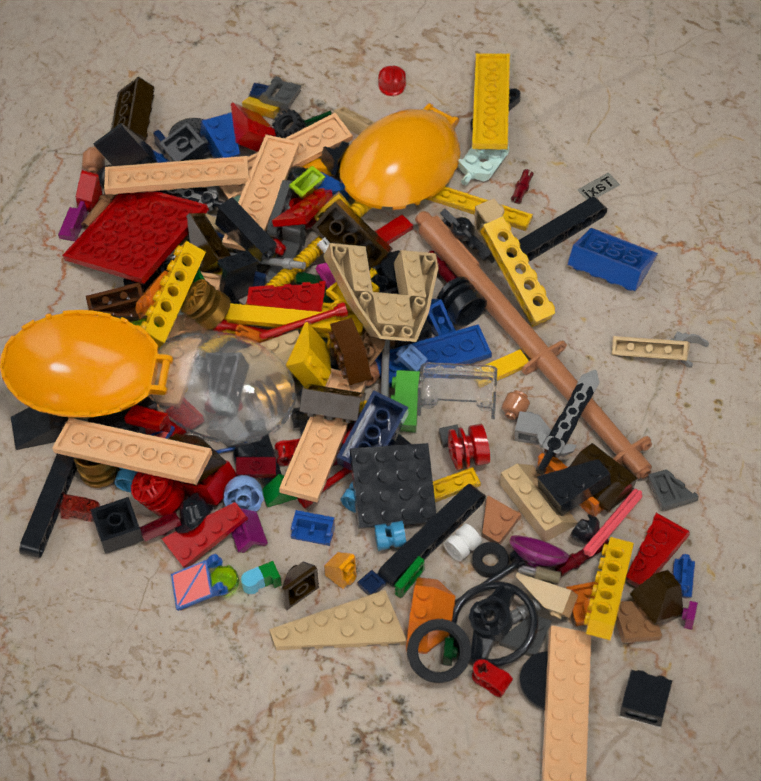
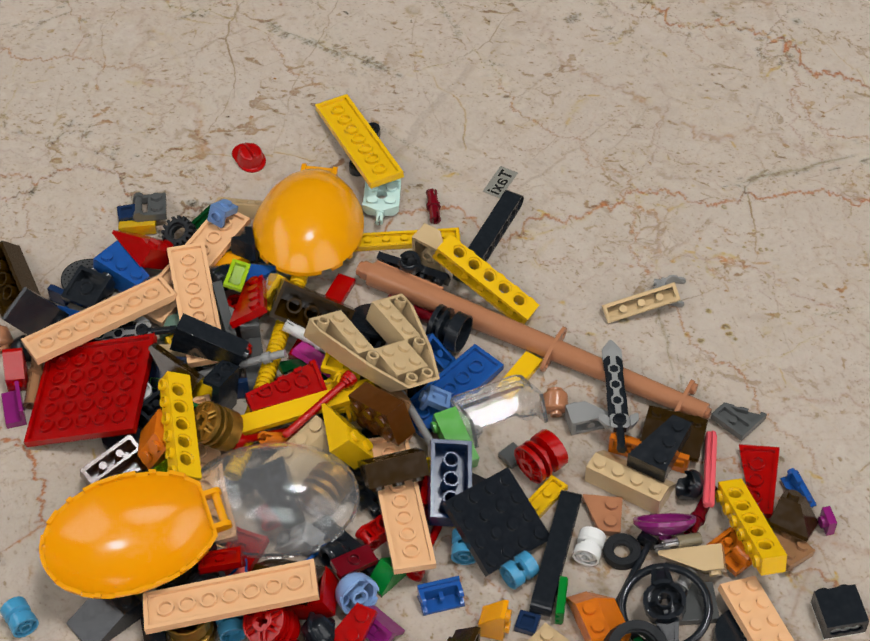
camera: 30 degrees left, 5 degrees down
blue slope [567,228,658,291] -> none
none -> medium blue bracket [207,199,238,228]

